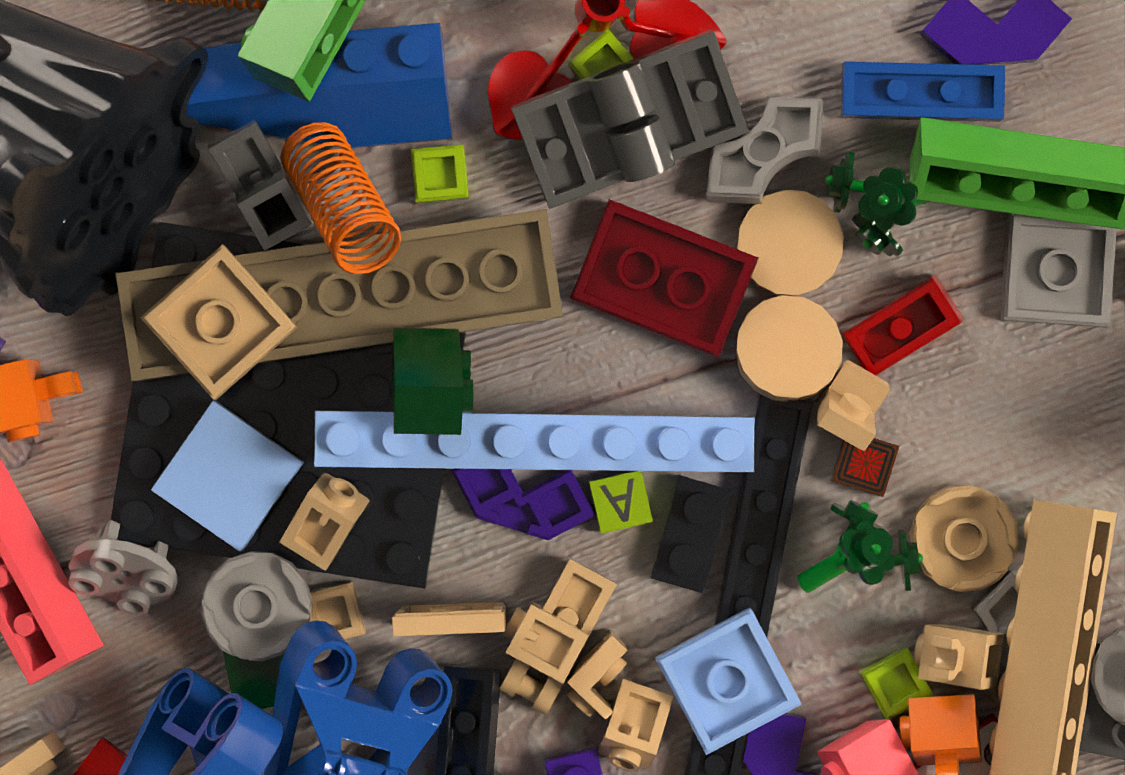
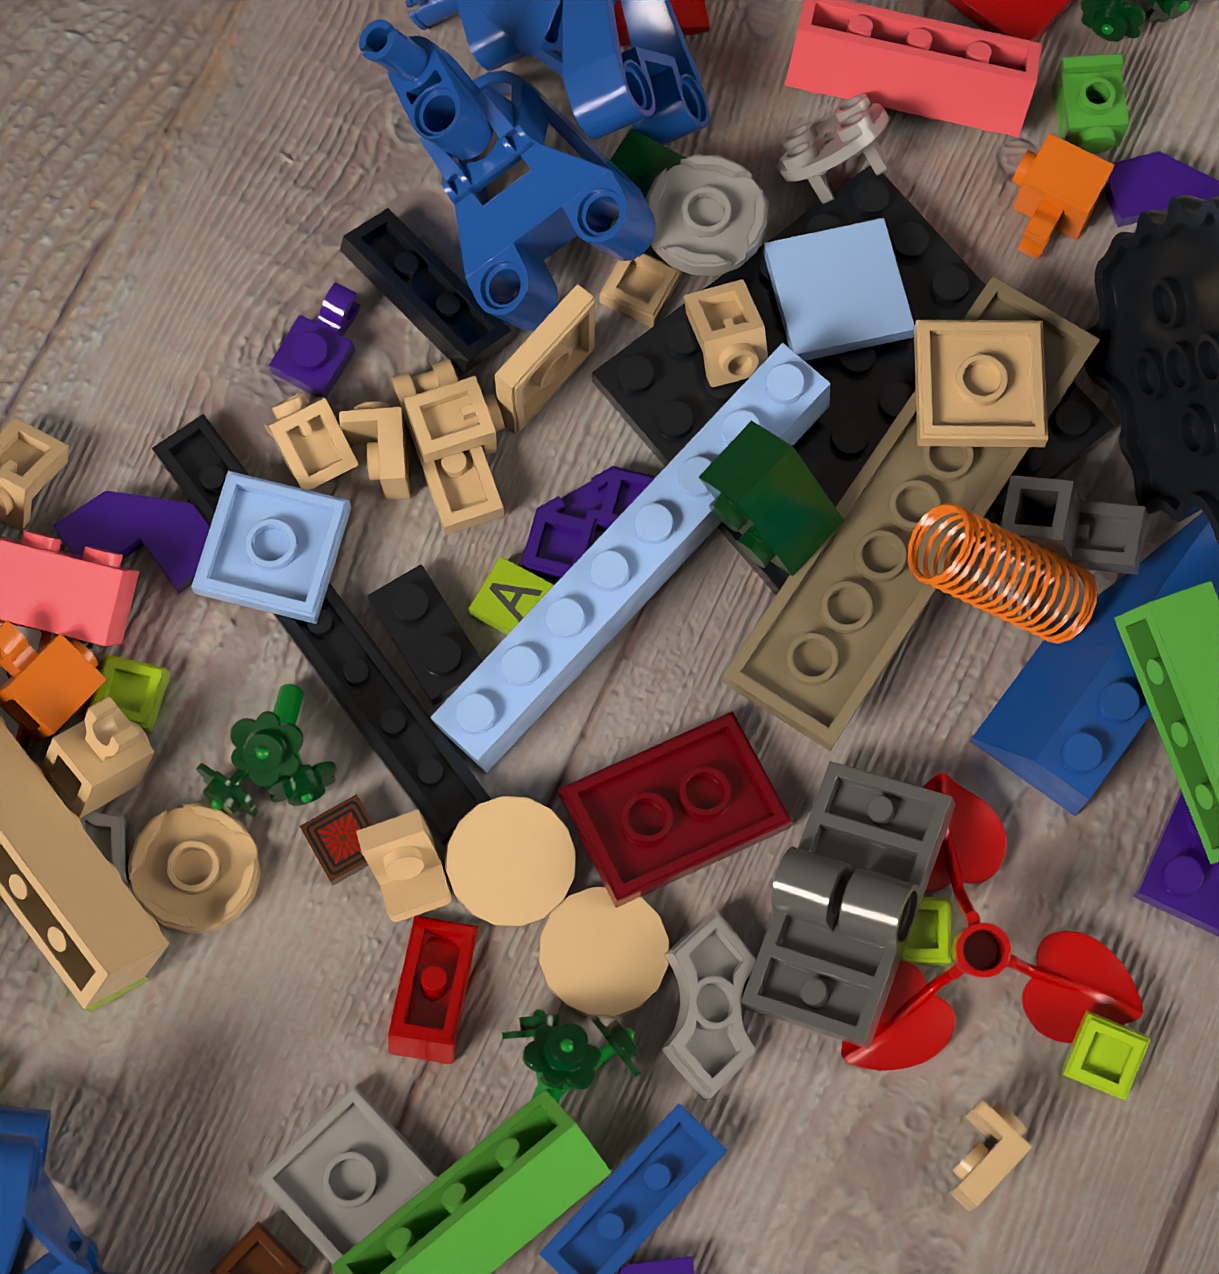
camera: 130 degrees right, 15 degrees down
lime tile [411,144,469,204] -> none

